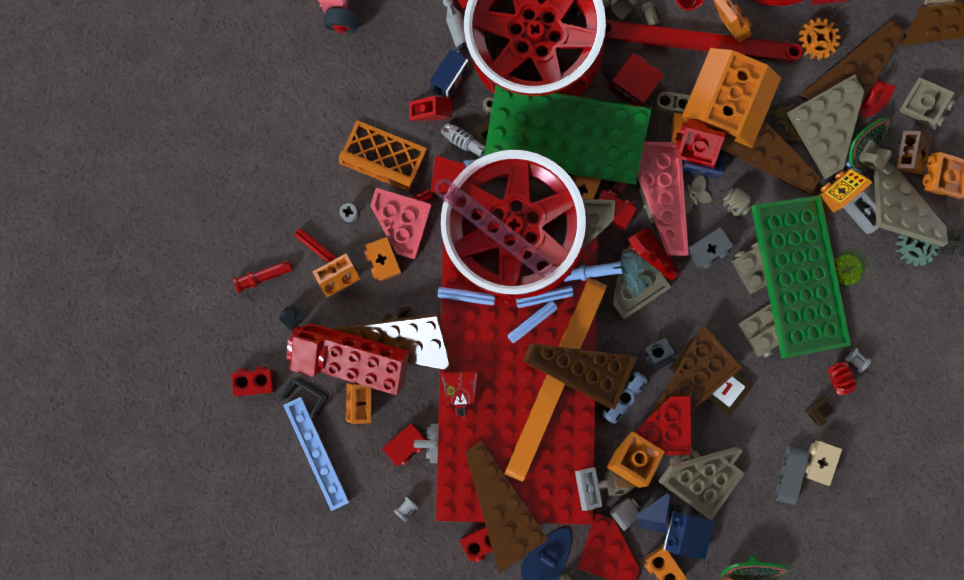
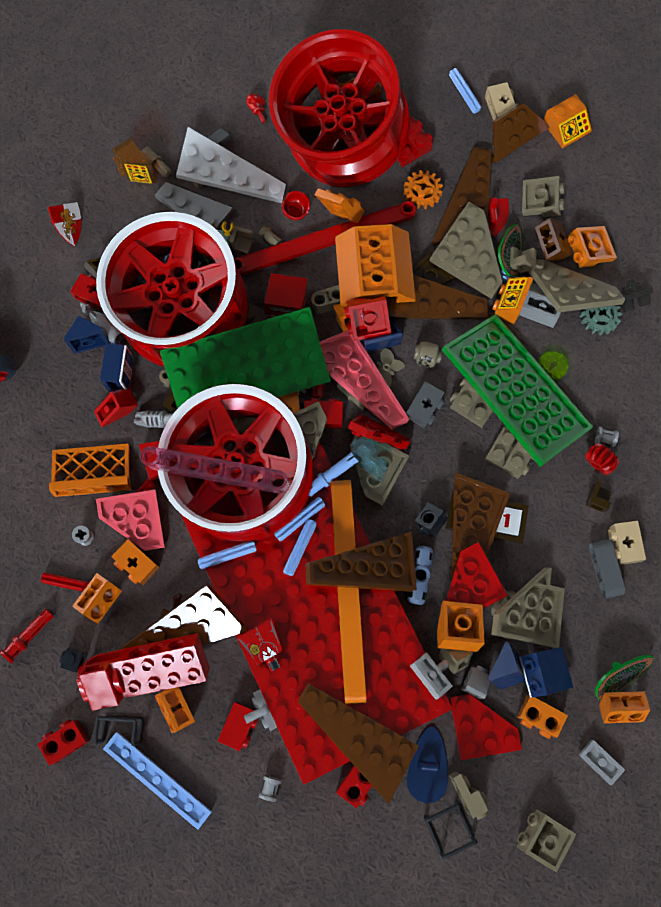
camera: 25 degrees left, 10 degrees down
none -> dark blue slope [64,316,110,354]

